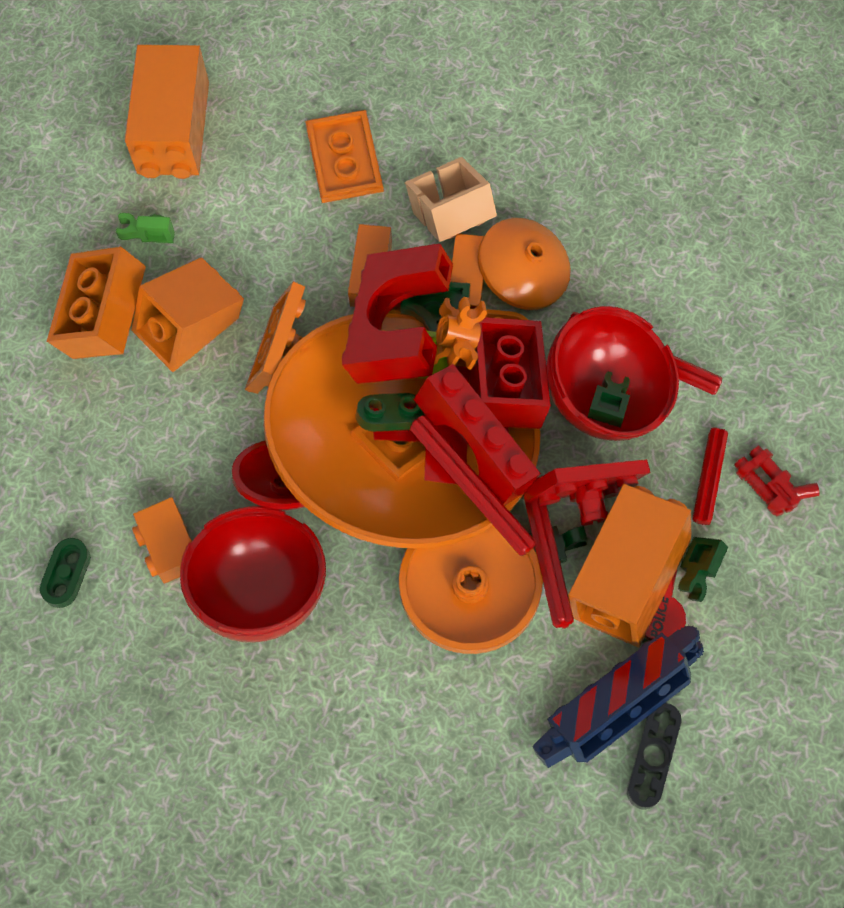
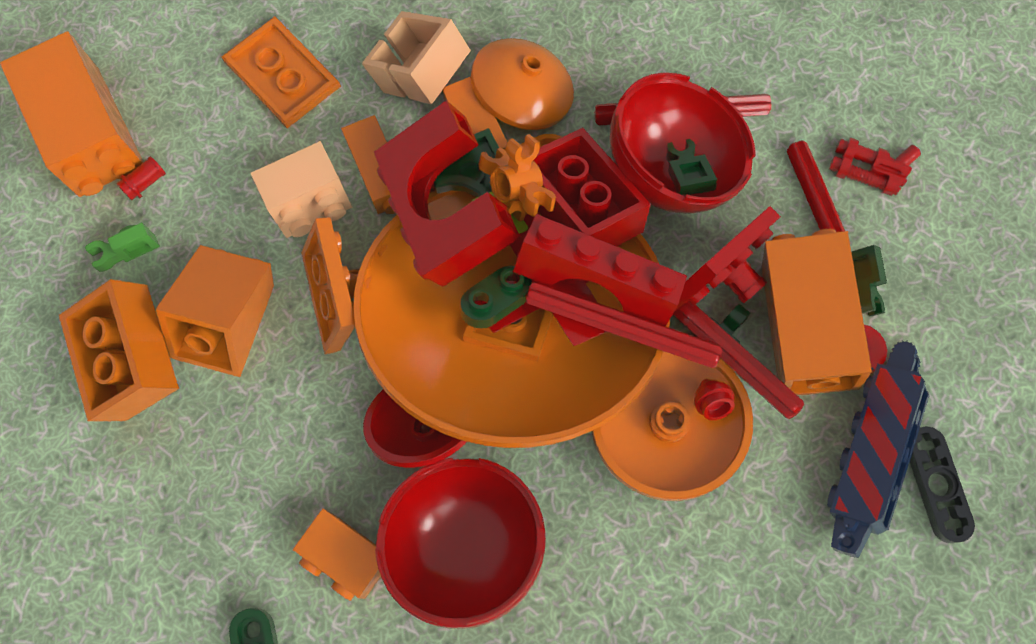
camera: 30 degrees left, 5 degrees up
none -> red pin [116,156,166,201]
none -> light nougat piece [251,141,353,238]
none -> red plate [694,379,735,421]

